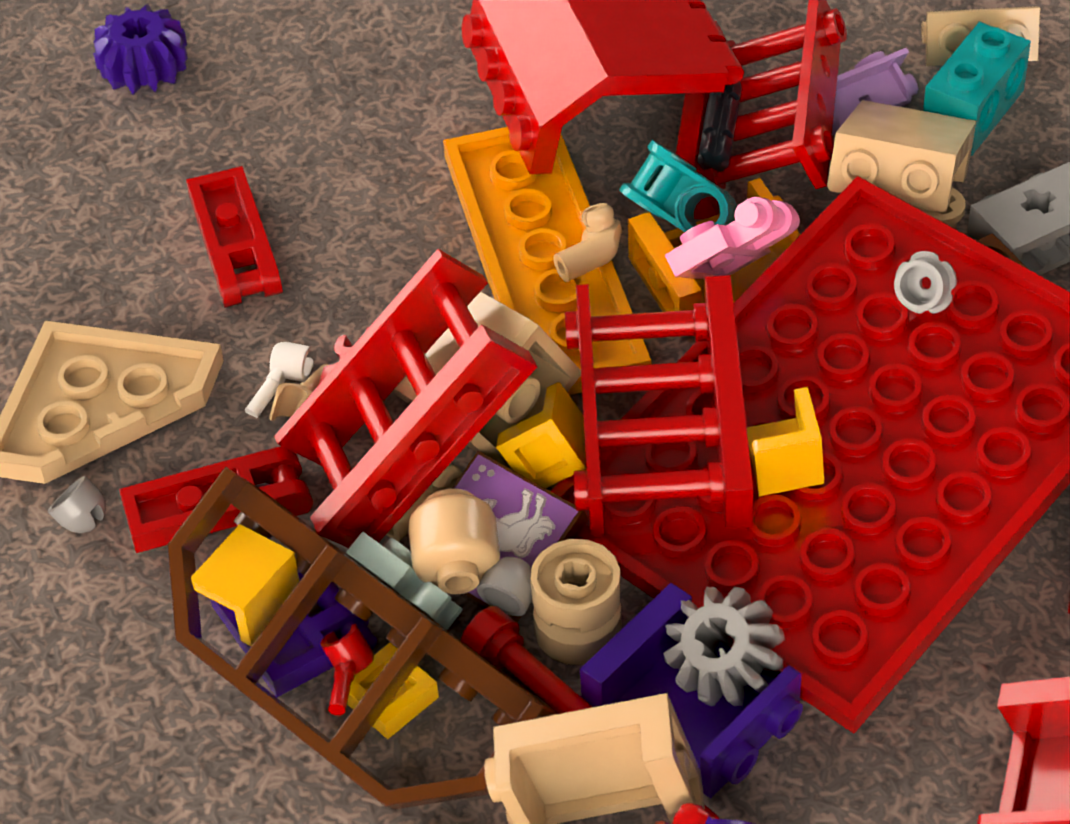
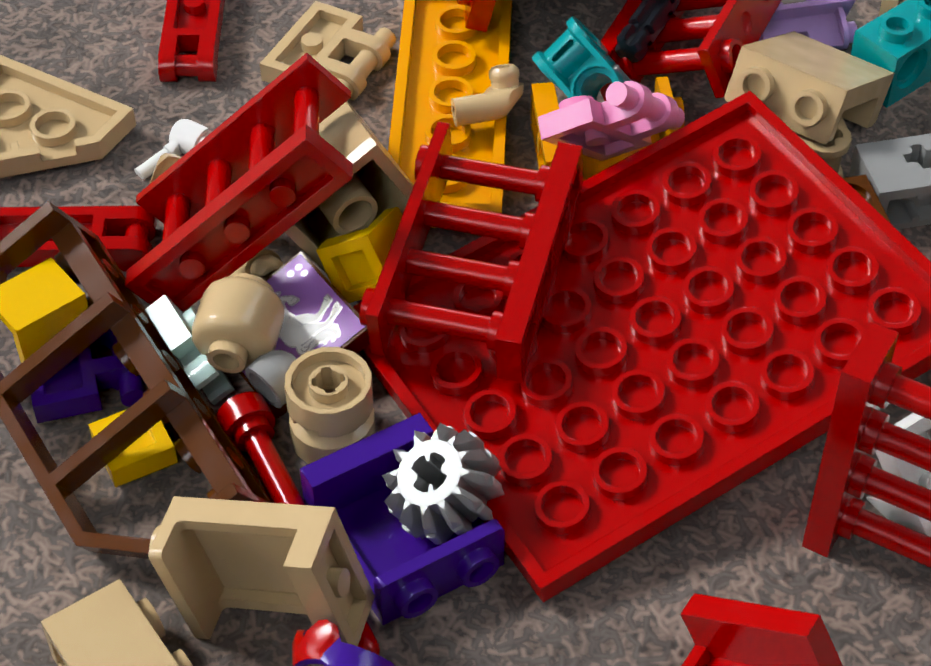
camera: 15 degrees right, 0 degrees up
red hand [320,624,374,716] -> none
yellow panel [747,387,825,497] -> none
light grey plate [894,251,957,314] -> none
none -> tan plate [260,1,396,100]

